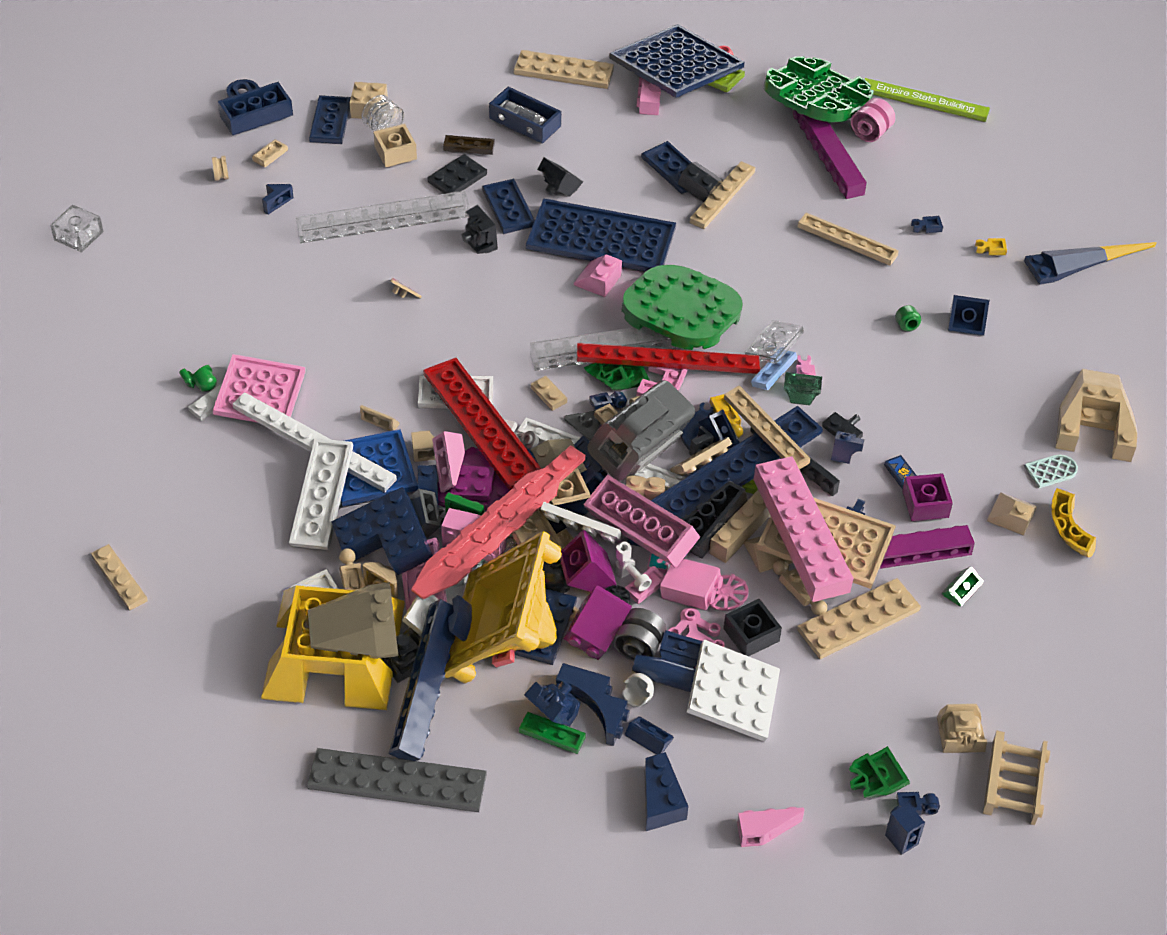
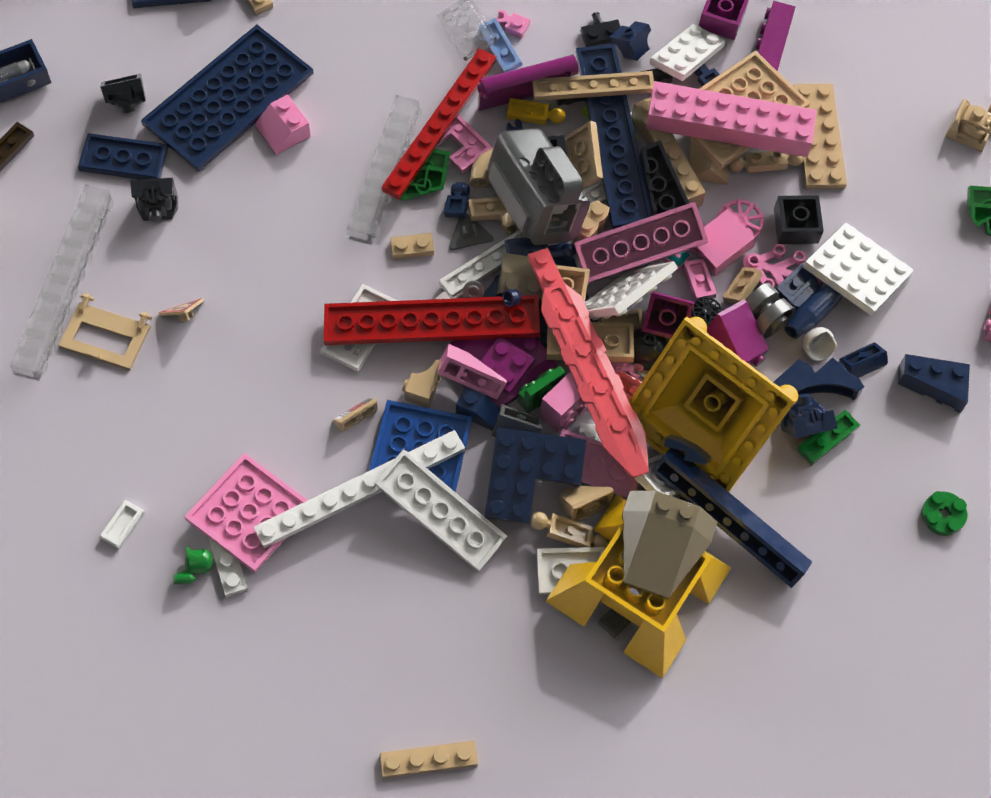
camera: 65 degrees left, 15 degrees up
dark grey piece [307,748,487,812] -> none
black plate [427,154,487,198] -> none
white bar [615,541,652,591] -> none
green plate [621,265,743,350] -> none
dark blue slope [698,410,740,449] -> none
clear green slope [784,372,822,406] -> none
tile [884,455,917,490] -> none
slope [941,567,984,606] -> none
none -> tan piece [58,293,153,370]
none -> white tile [99,500,145,550]
none -> magenta door [477,54,579,111]
none -> dark blue hinge [502,289,521,307]
none -> white plate [650,24,726,81]
none -> tan plate [723,267,763,304]
none -> green plate [921,491,968,536]

